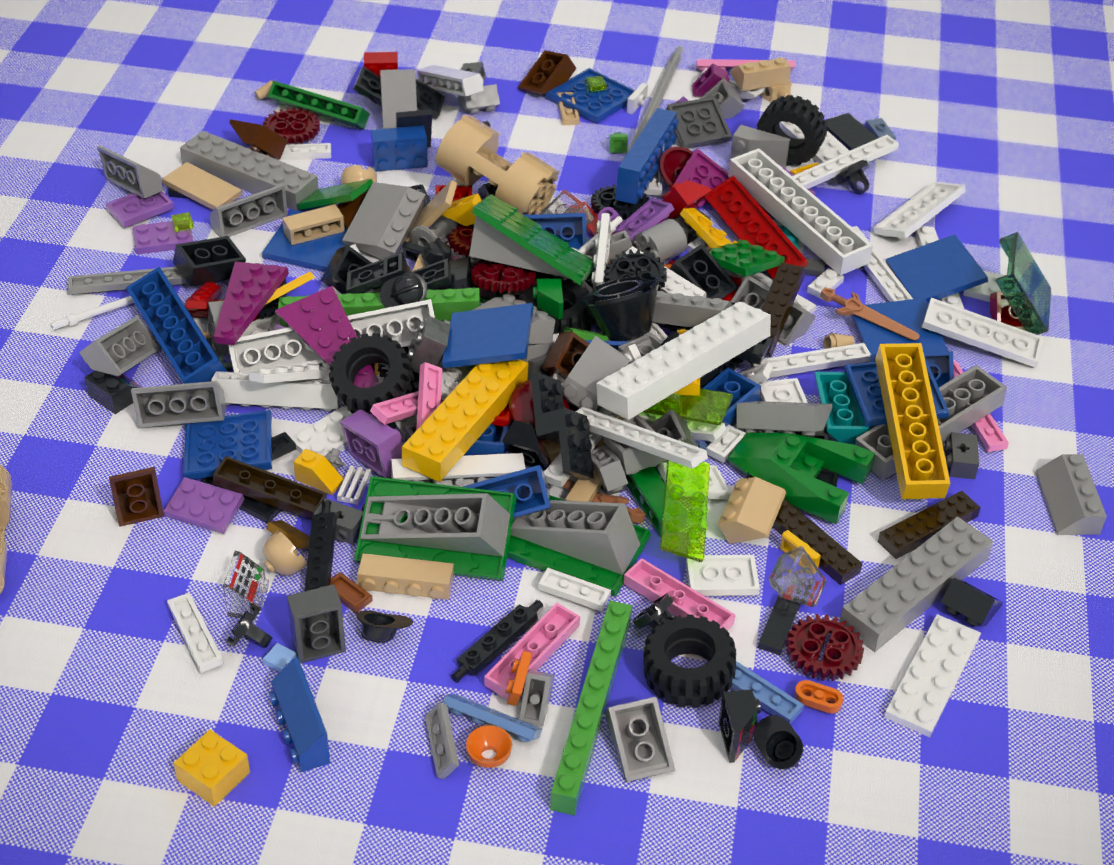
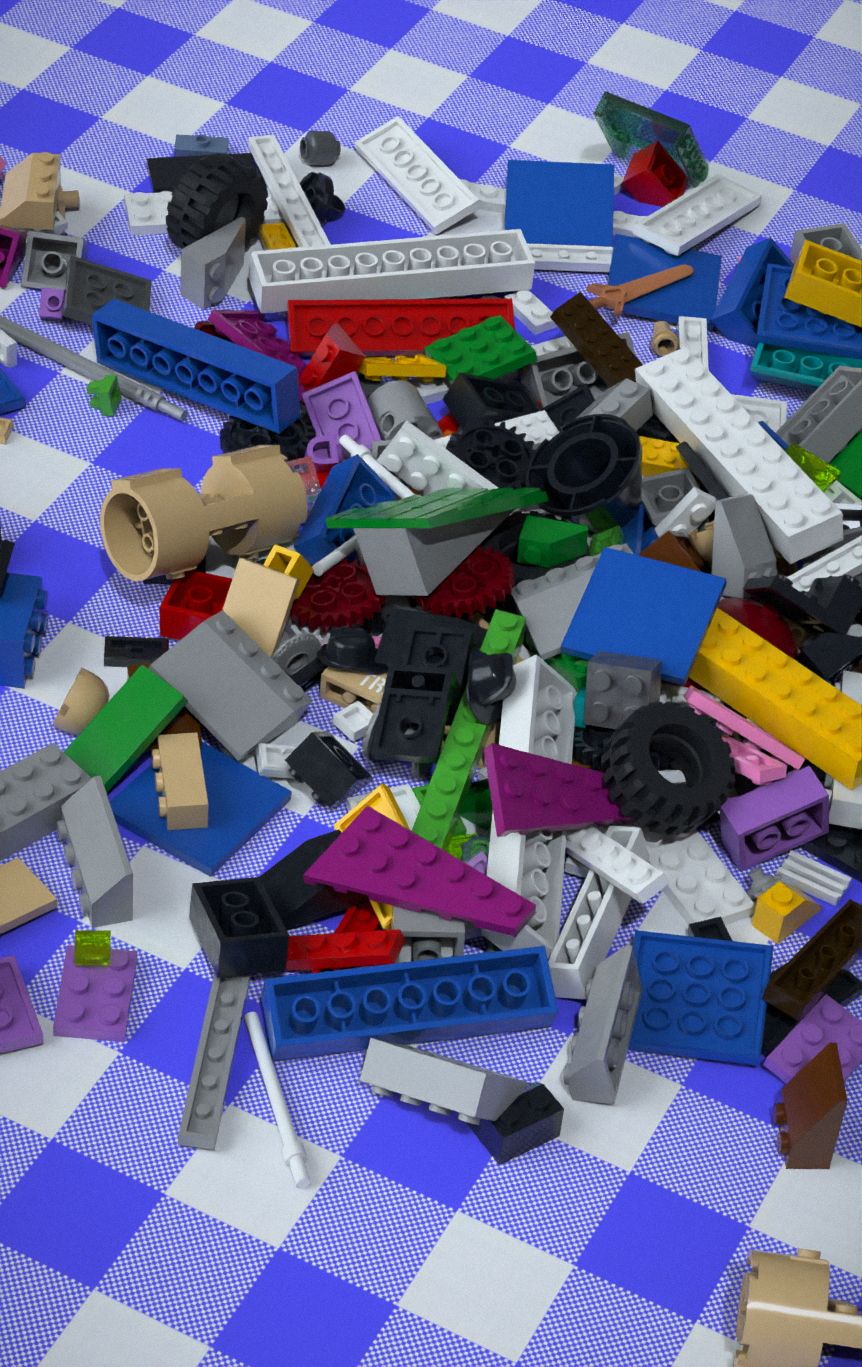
camera: 75 degrees left, 0 degrees up
none -> dark grey head [300,131,341,166]

